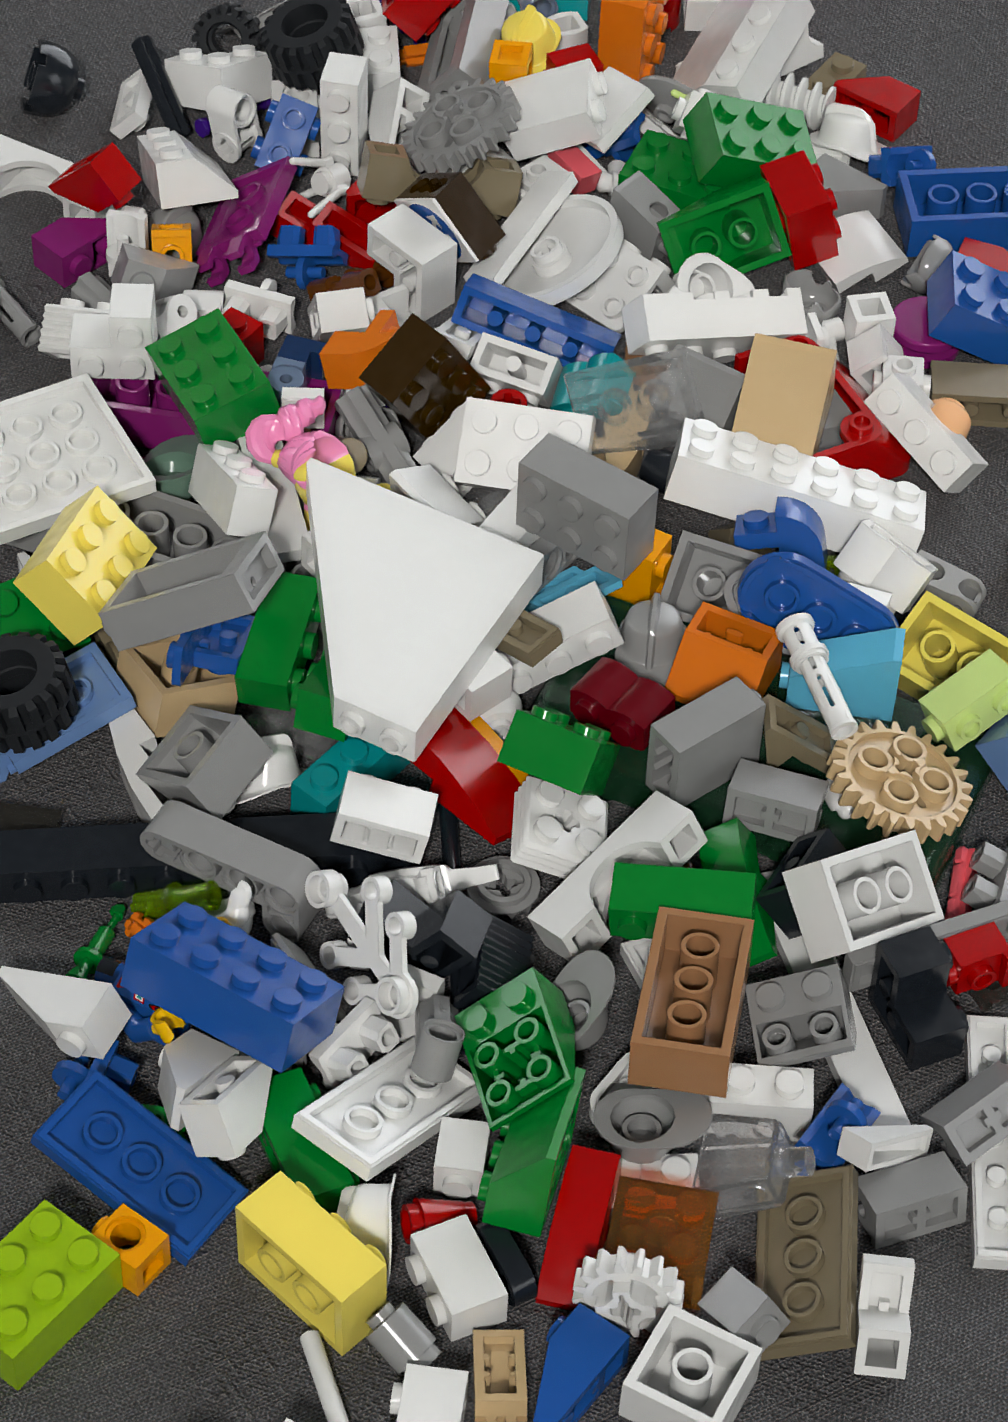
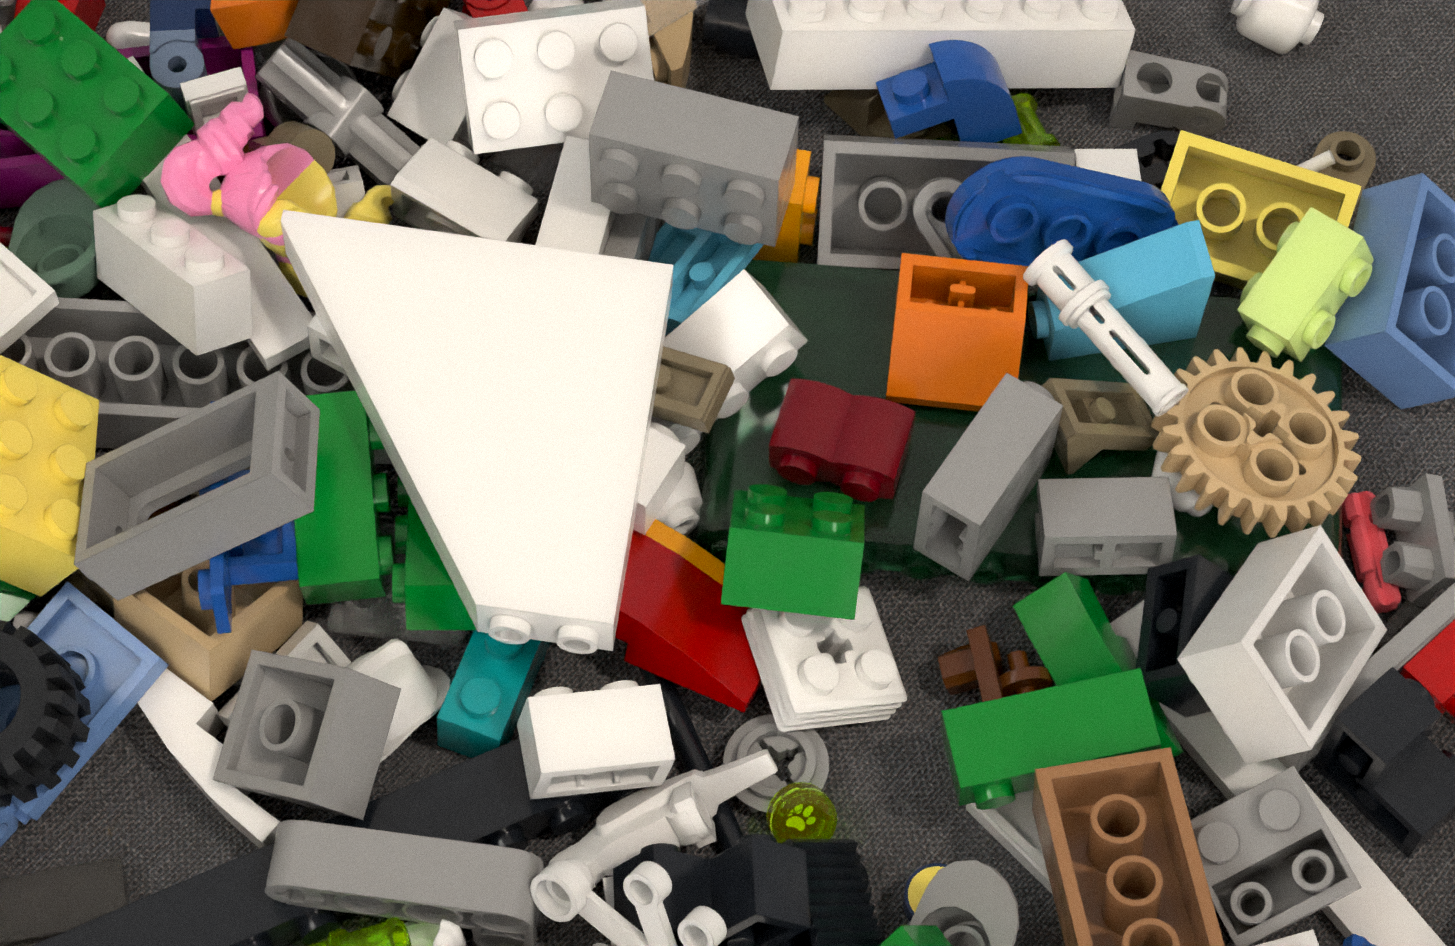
camera: 20 degrees left, 15 degrees up
white arch [527,790,708,962] -> none
light grey piece [615,592,687,687] -> none
white brick [833,519,938,615] -> none
none -> clear neon green tile [767,782,837,844]

